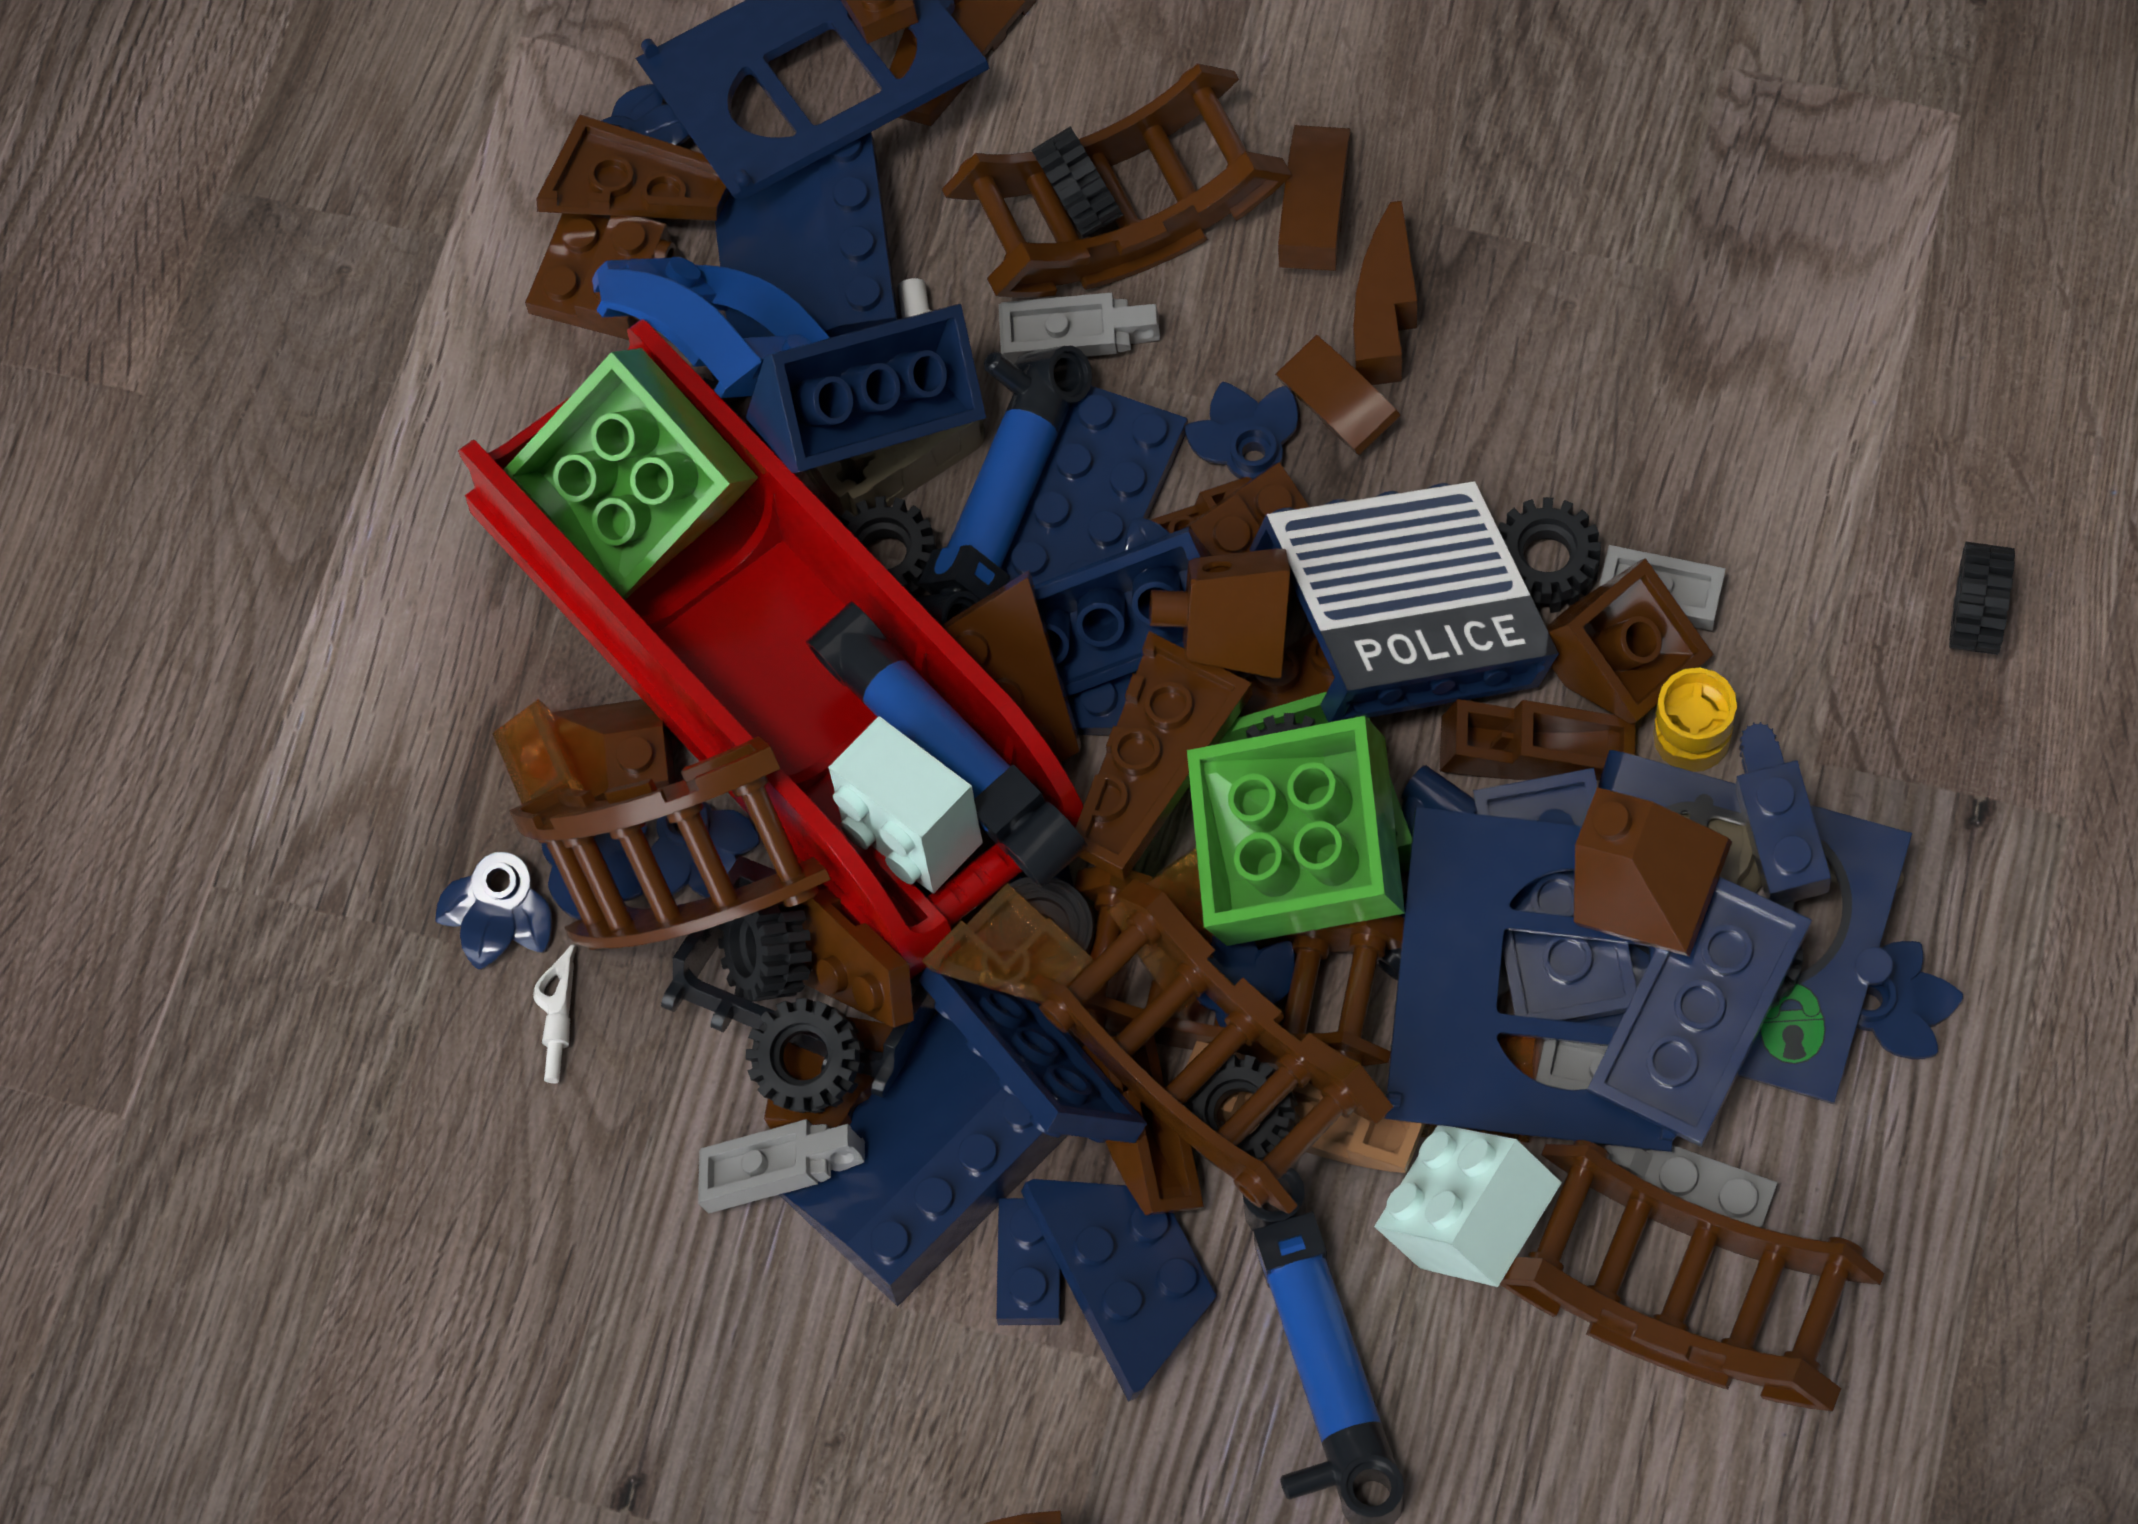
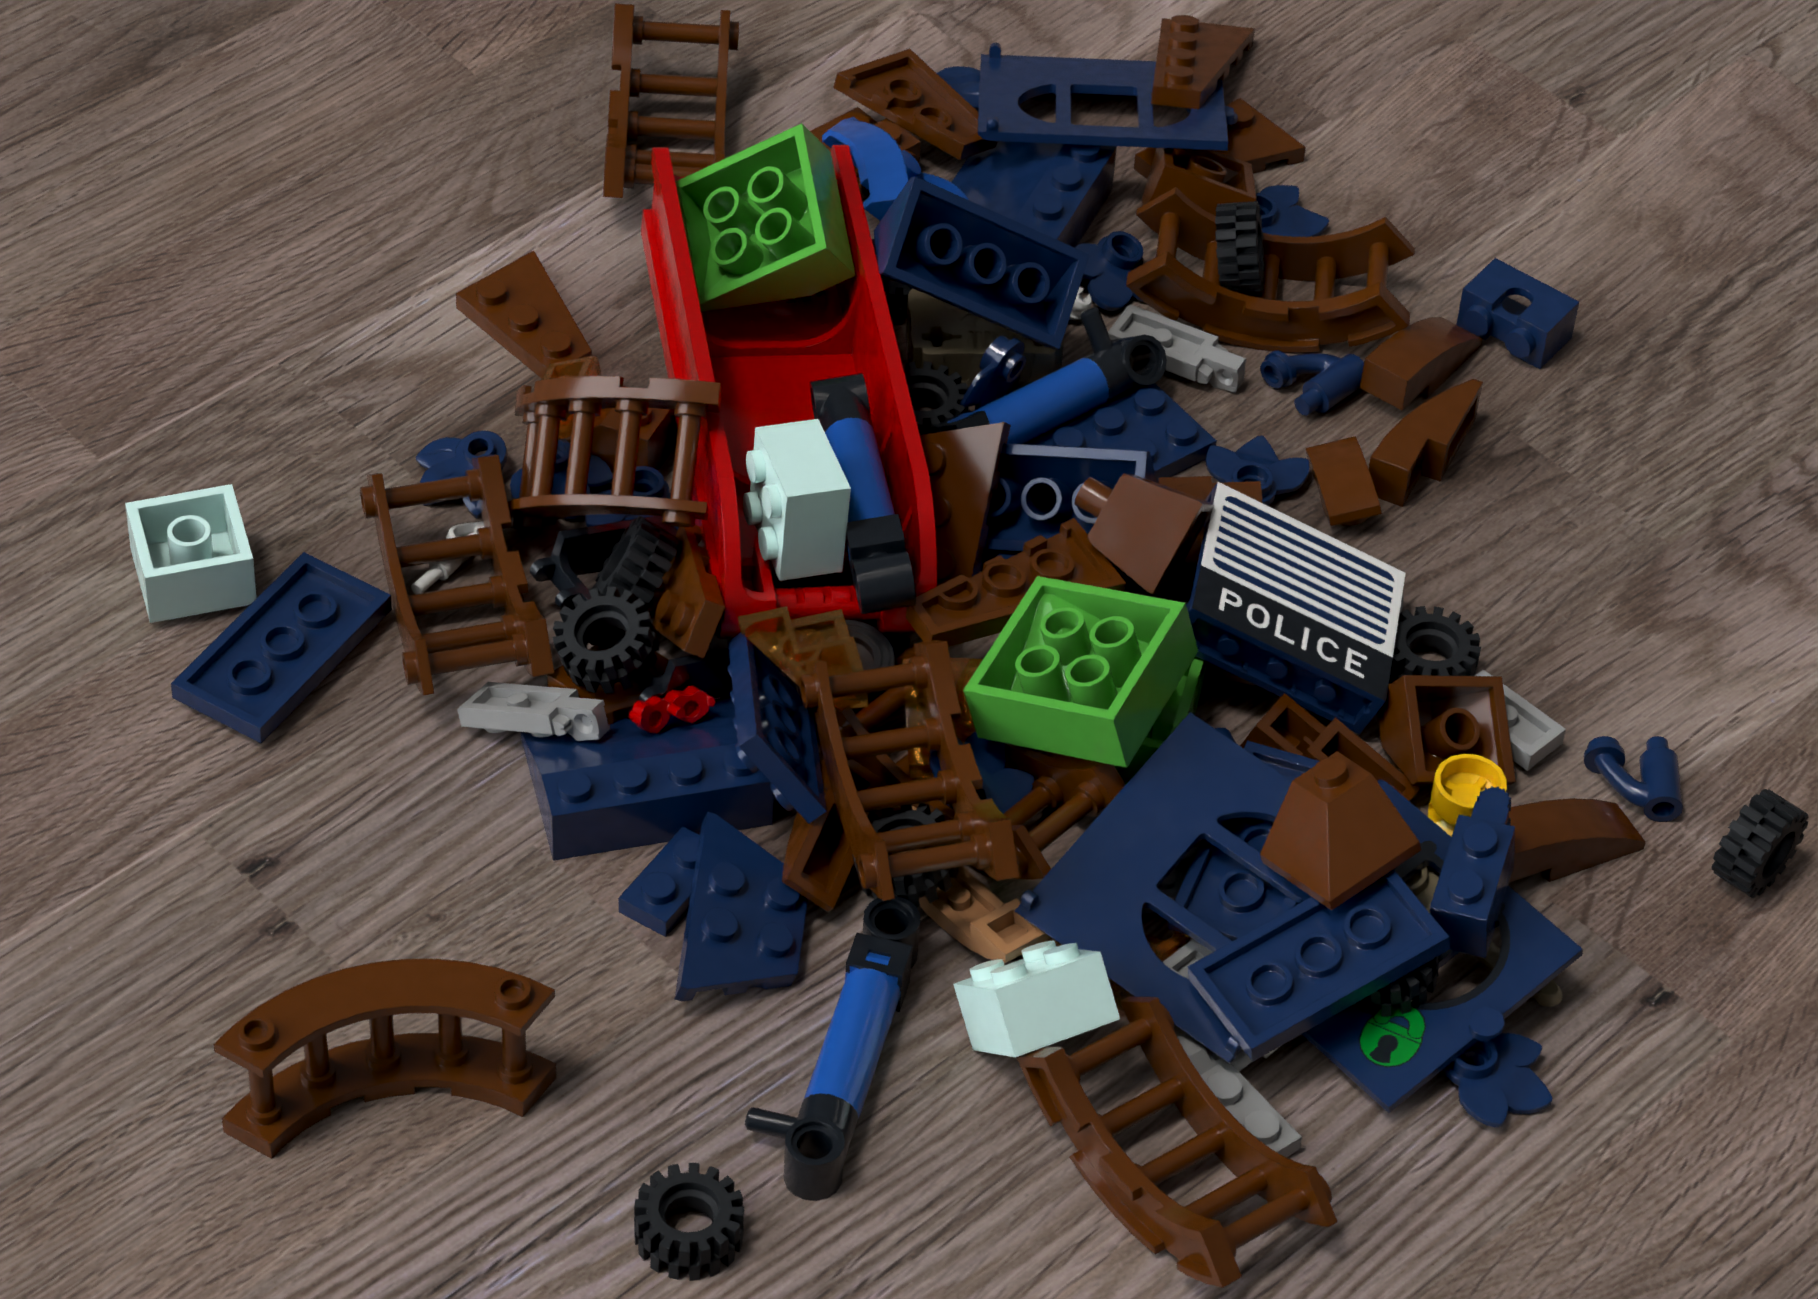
camera: 20 degrees right, 20 degrees down
none -> light aqua brick [125,484,257,623]
none -> dark blue plate [171,552,392,743]
none -> reddish brown fence [360,455,554,695]
none -> reddish brown wing [456,250,592,380]
none -> reddish brown fence [603,4,739,198]
none -> red piece [629,686,715,733]
none -> dark blue plate [960,335,1026,410]
none -> dark blue plate [1075,231,1143,311]
none -> reddish brown slope [1142,148,1256,216]
none -> dark blue plate [1256,185,1329,237]
none -> dark blue plant [1260,350,1364,416]
none -> dark blue brick [1456,258,1579,369]
none -> reddish brown slope [1509,798,1645,883]
none -> dark blue plant [1584,736,1683,822]

